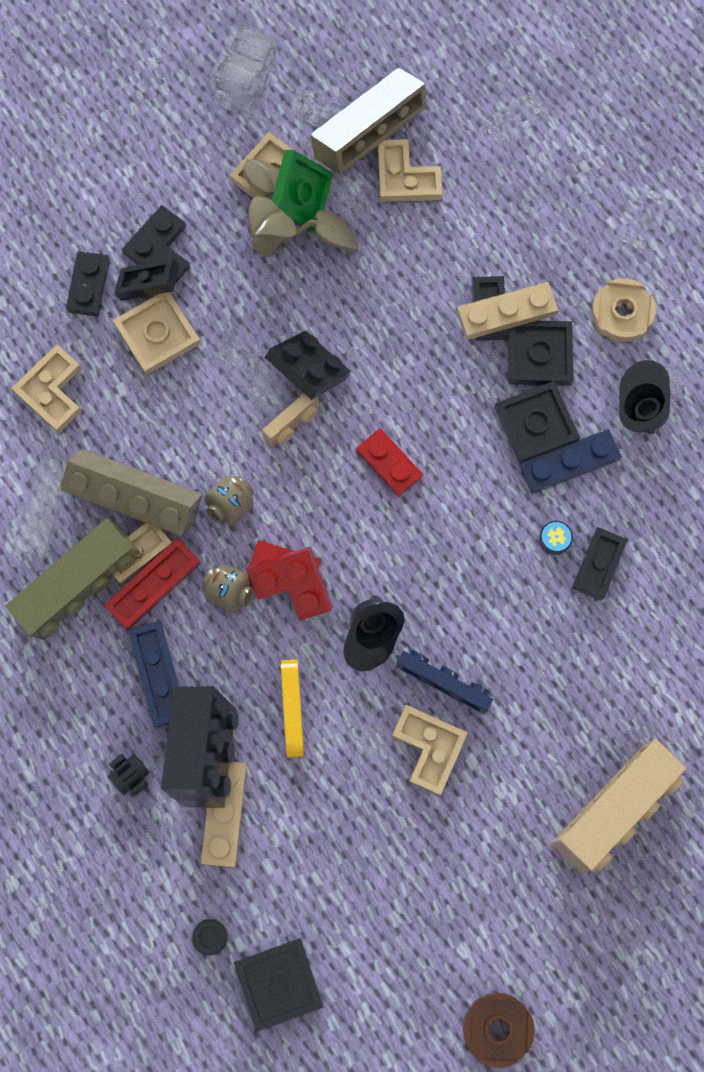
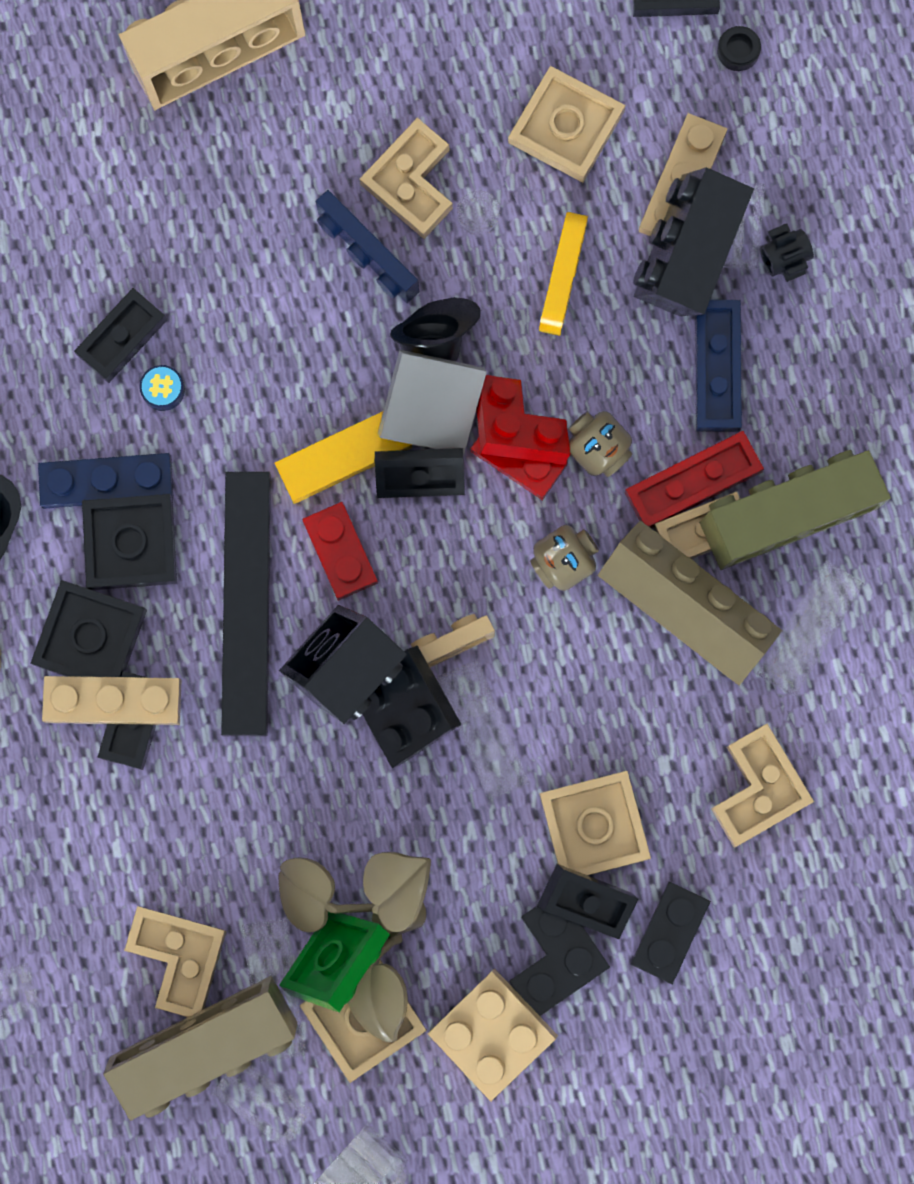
camera: 155 degrees left, 5 degrees up
none -> black tile [221,472,271,736]
none -> yellow tile [274,411,412,504]
none -> black brick [279,604,407,724]
none -> black plate [374,448,465,498]
none -> light grey tile [378,349,487,455]
none -> tan plate [428,969,558,1102]
none -> tan plate [508,66,626,183]

